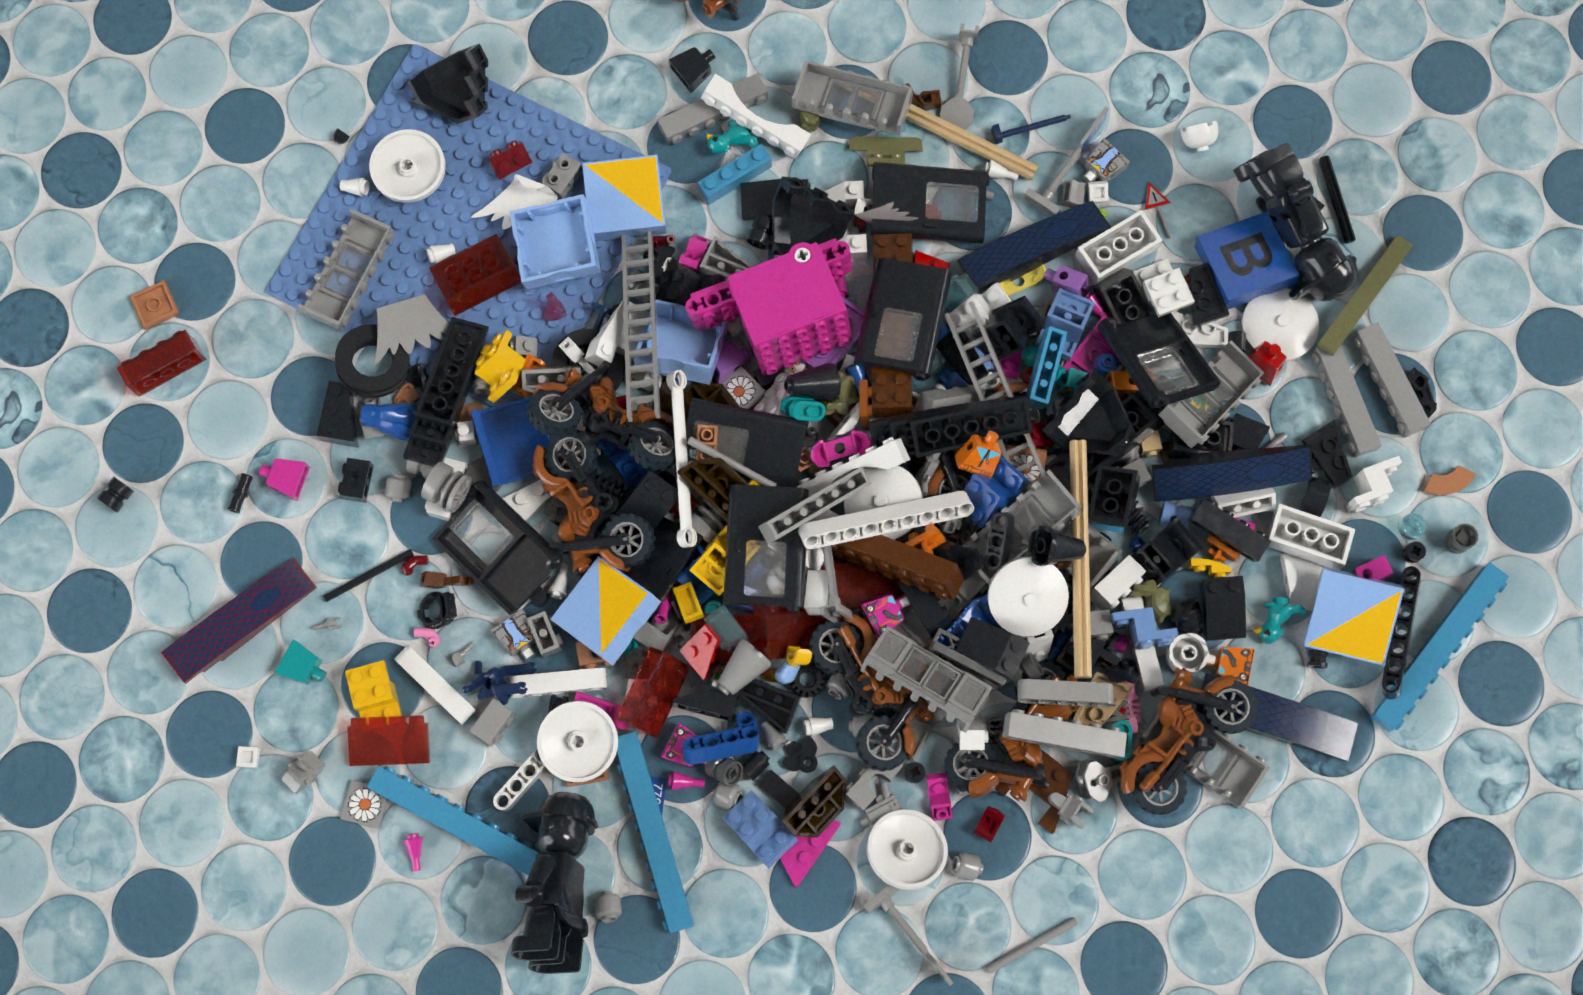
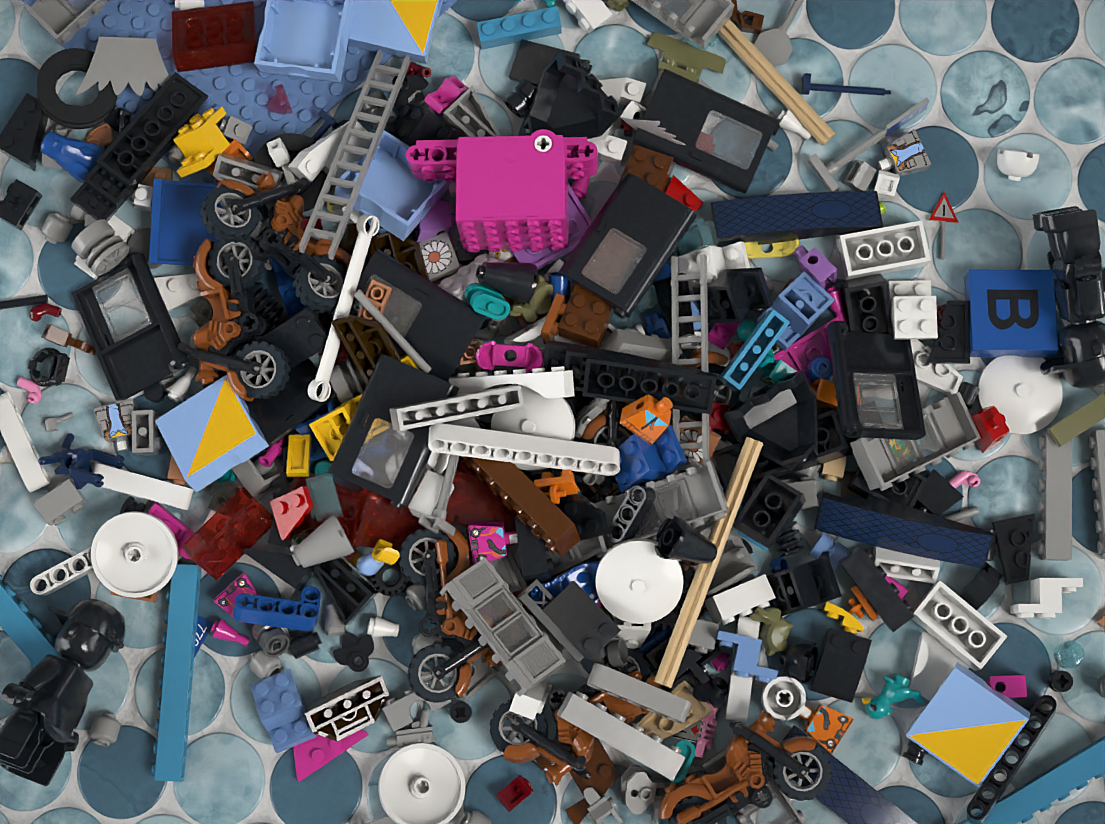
camera: 20 degrees right, 5 degrees up
black tile [758,770,799,808] -> none
dark pink slope [926,772,952,821] -> none
none -> bright pink arm [948,471,980,488]

